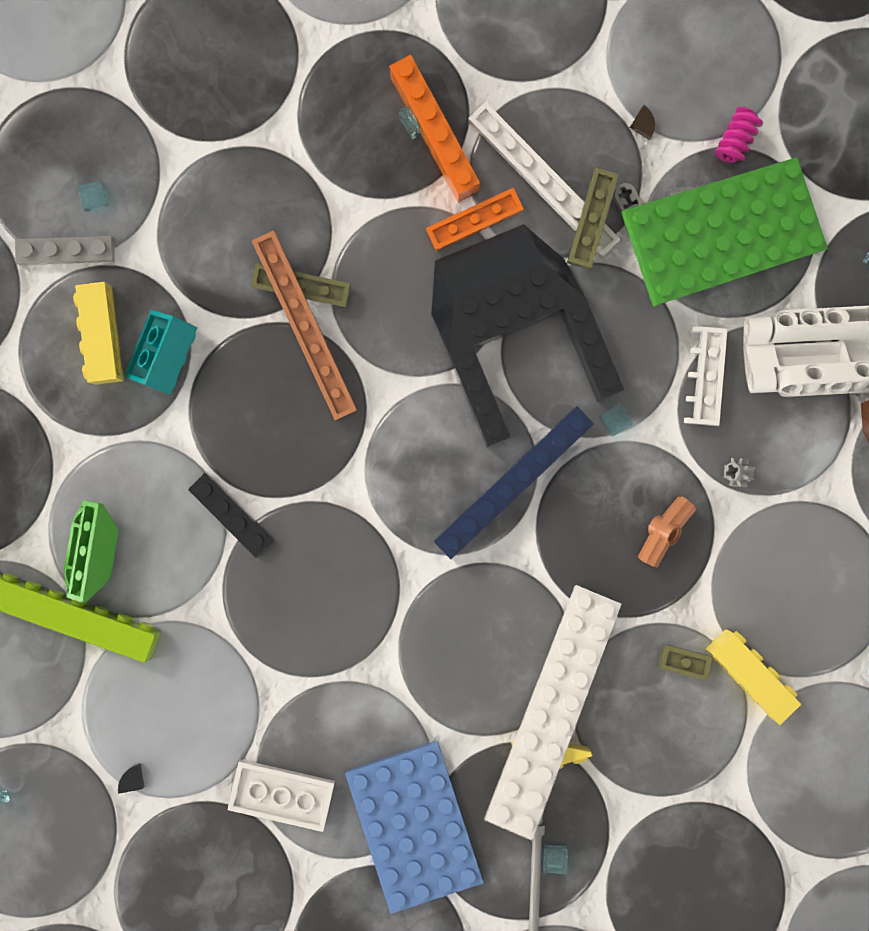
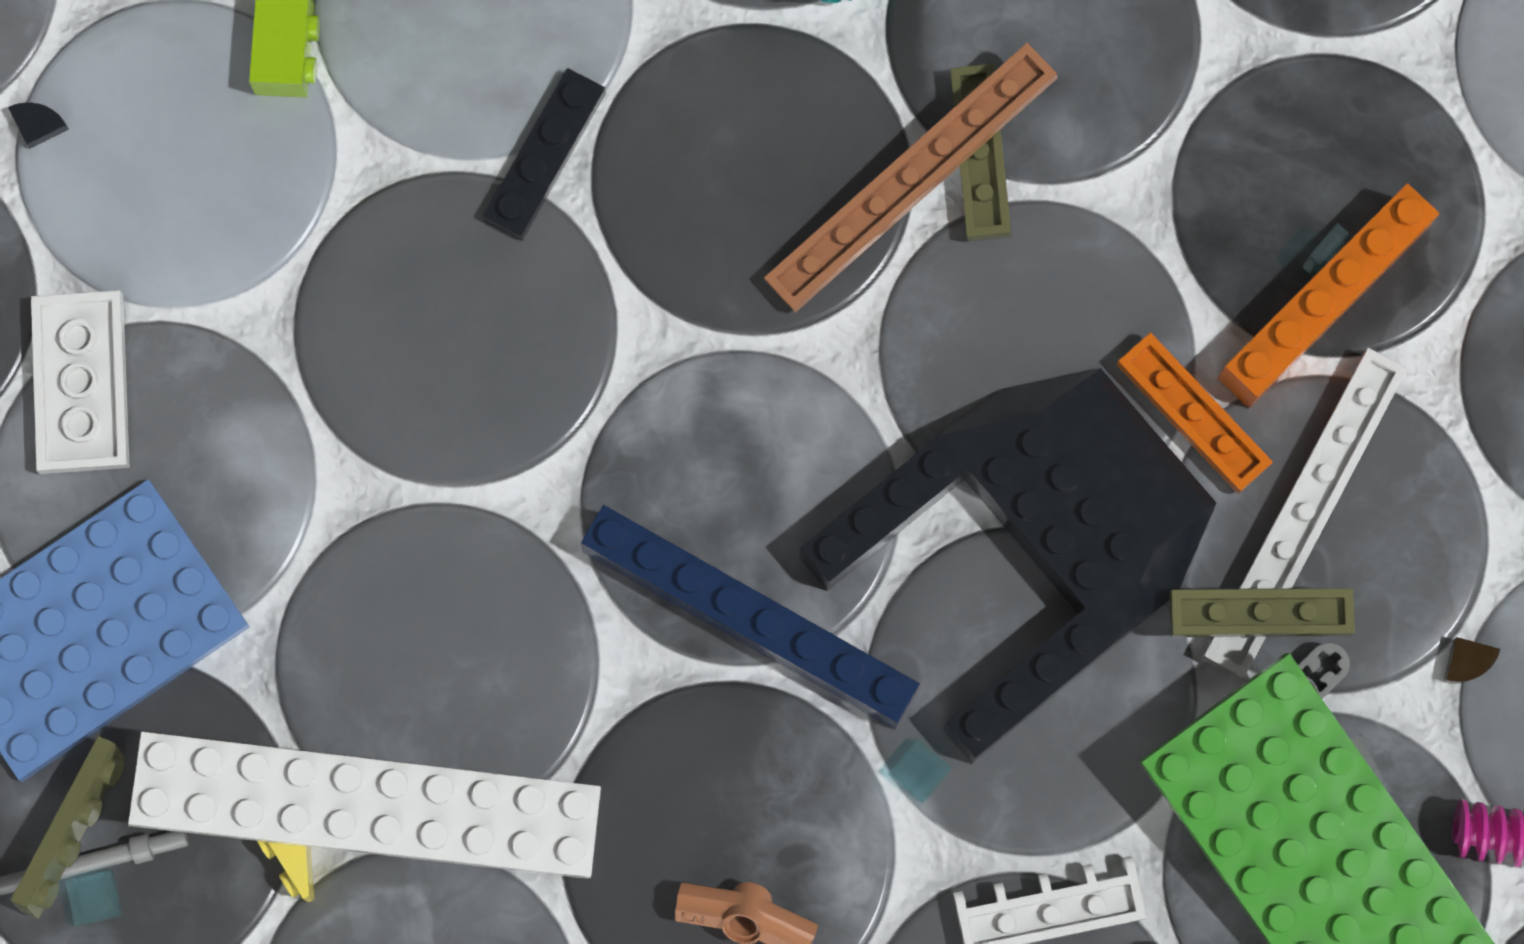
camera: 65 degrees right, 10 degrees down
none -> olive plate [10,736,125,920]

